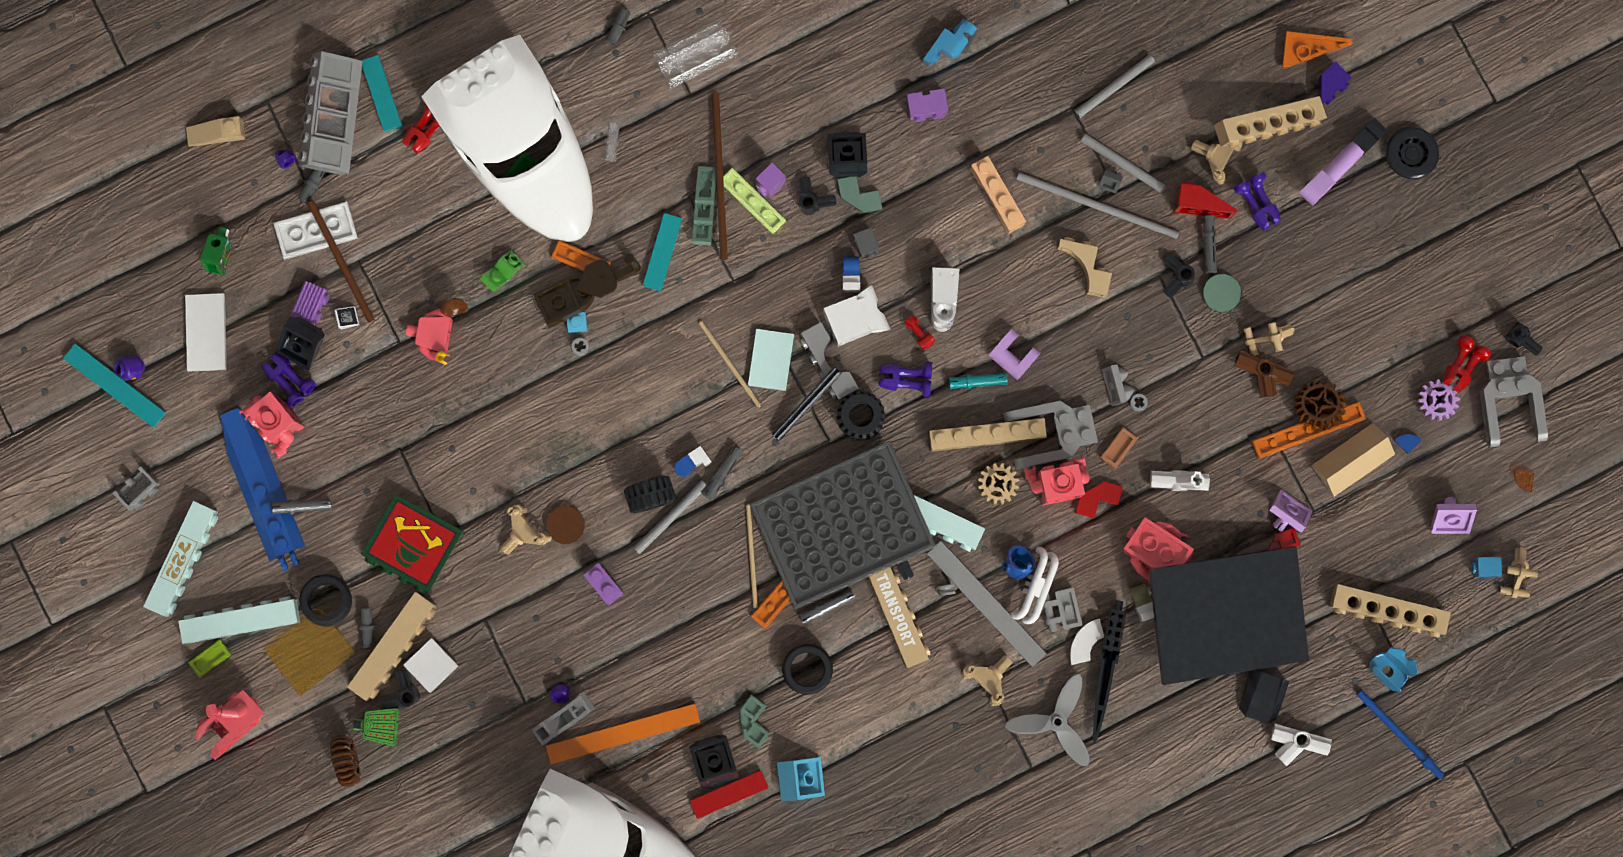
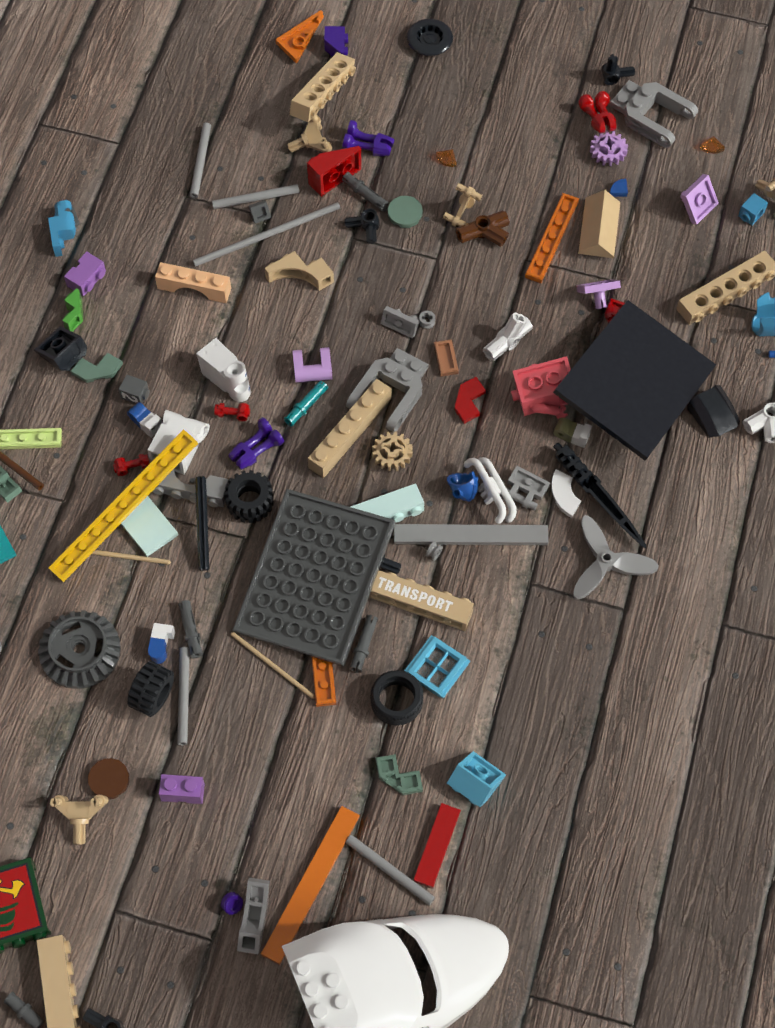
camera: 45 degrees left, 20 degrees down
white tile [404,638,458,693] -> none
black slope [689,735,739,789] -> none
medium lavender brick [756,163,786,199] -> none
black axle [799,177,837,215] -> none
tan axle [962,655,1012,706] -> none
coral torso [1024,455,1089,506] -> none
reddish brown gear [1294,380,1347,431] -> none
lavender piece [1299,117,1388,206] -> none
none -> dark grey gear [38,610,121,689]
none -> yellow plate [49,429,198,582]
none -> bright green slope [63,288,83,332]
none -> red bar [113,454,150,476]
none -> light grey piece [346,835,435,906]
none -> medium azure piece [404,635,470,699]
none -> clear orange tile [436,149,457,167]

